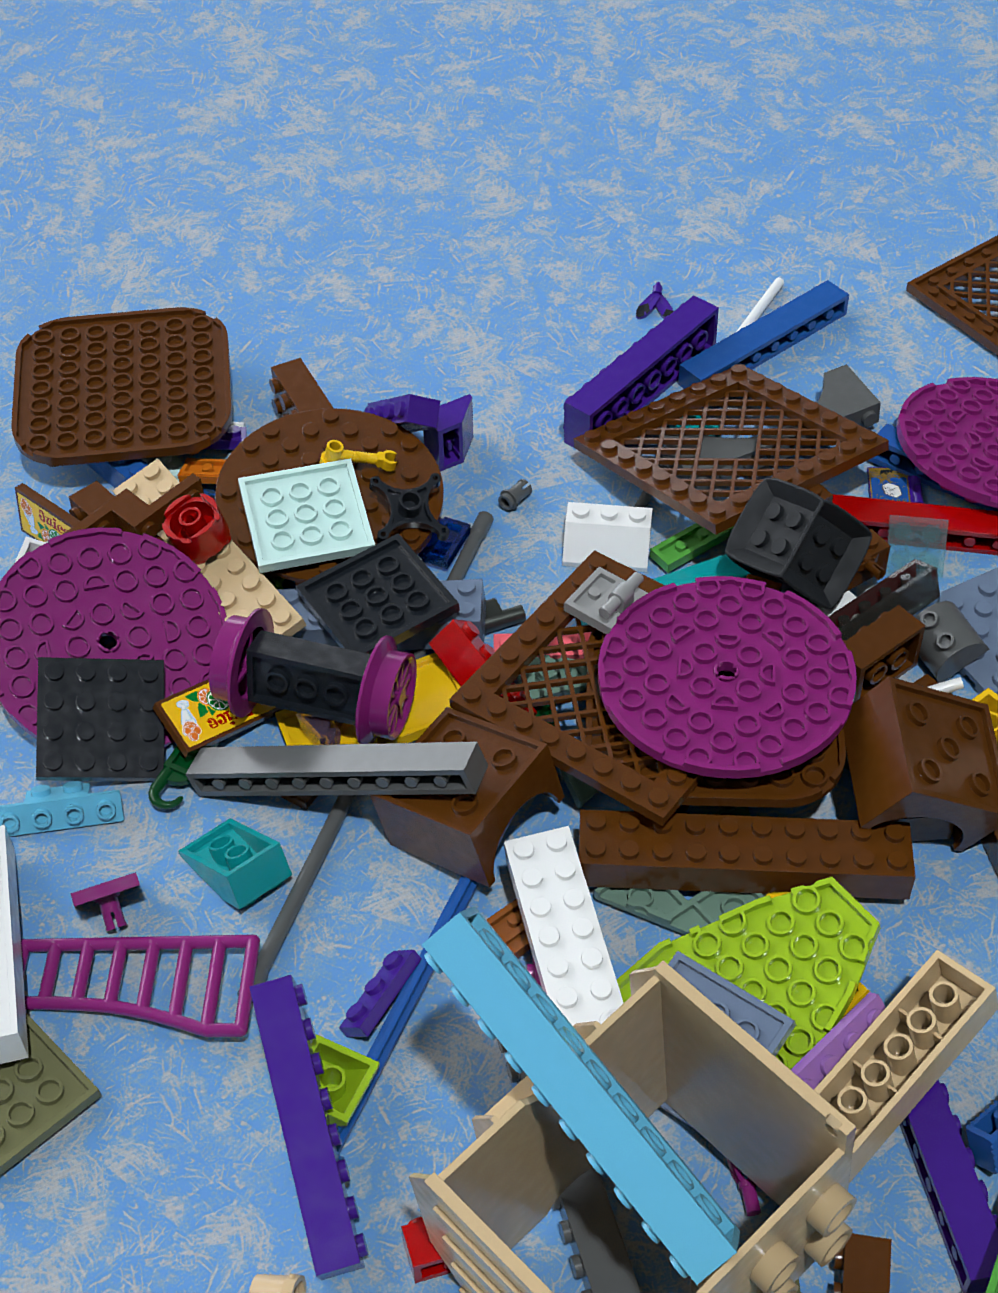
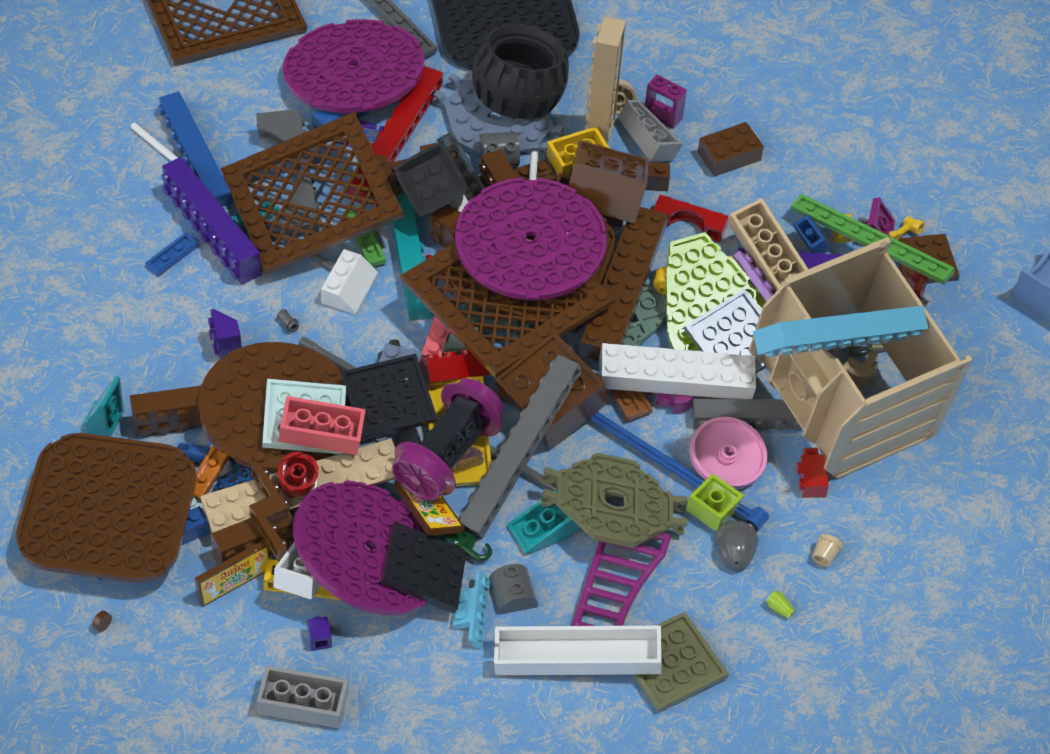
camera: 80 degrees left, 5 degrees up
magenta tile [70,872,140,931] -> none
dark purple brick [249,975,369,1280] -> none
yellow brick [319,440,397,471] -> none
dark purple plate [339,950,422,1037] -> none
dark purple brick [364,394,441,433] -> none
black piece [369,473,450,543] -> none
light grey plate [564,567,648,634] -> none
dark purple piece [636,282,674,319] -> none
clear light blue plate [886,515,949,578] -> none
none -> teal slope [84,376,124,437]
none -> blue tile [145,232,199,277]
none -> coral brick [278,396,366,455]
none -> dark grey brick [489,564,538,615]
none -> olive plate [540,453,688,548]
none -> red arch [653,194,729,243]
none -> bright pink dish [689,417,767,489]
none -> dark grey piece [715,520,759,572]
none -> lime cone [765,590,796,619]

